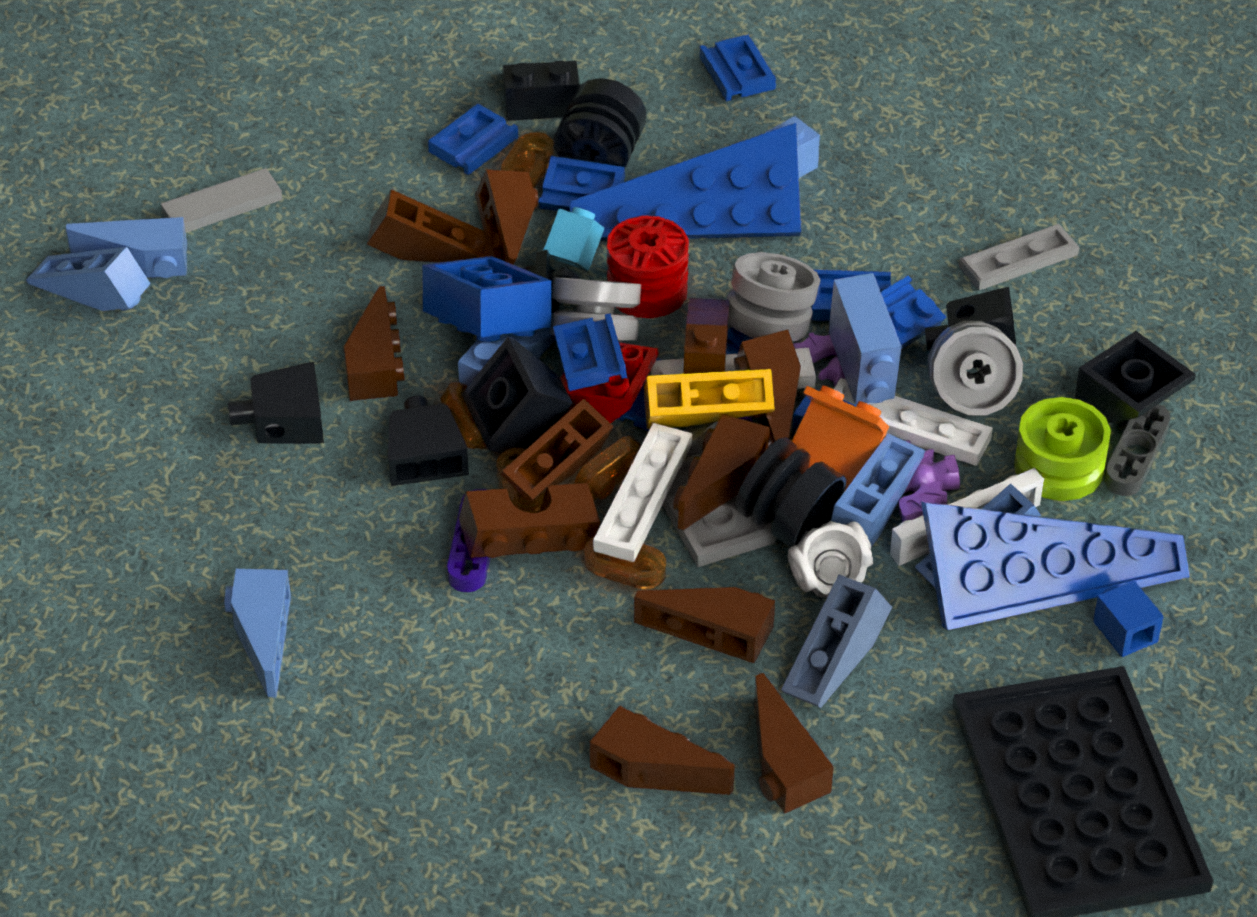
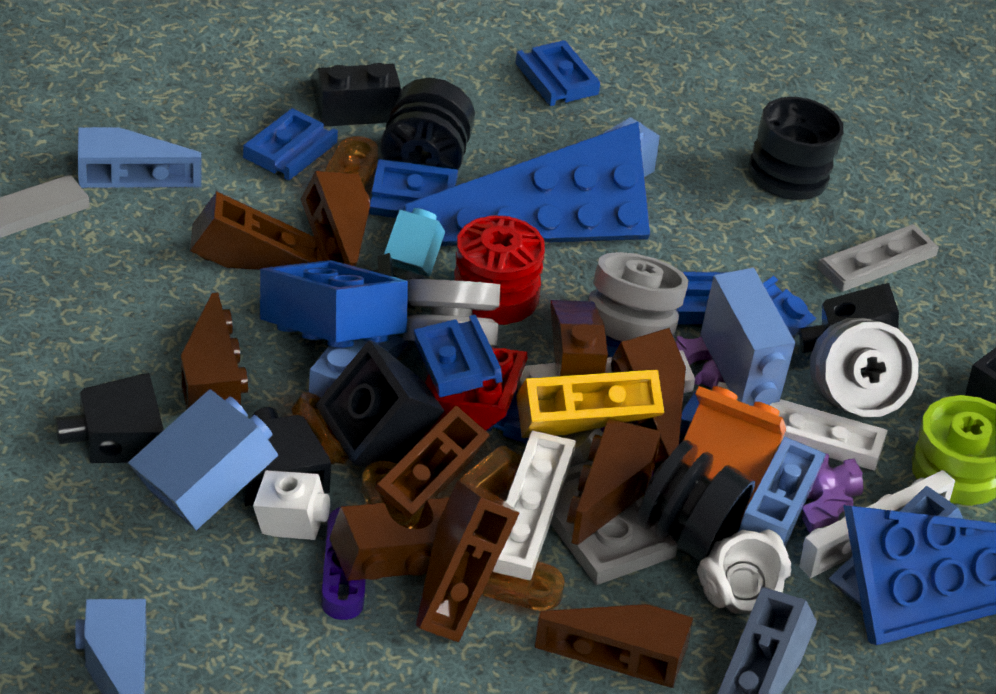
camera: 10 degrees left, 5 degrees down
none -> medium blue slope [78,127,201,188]
none -> medium blue brick [128,389,279,530]
none -> white brick [253,470,330,540]
none -> reddish brown slope [416,480,520,643]
none -> black wheel [748,96,844,200]

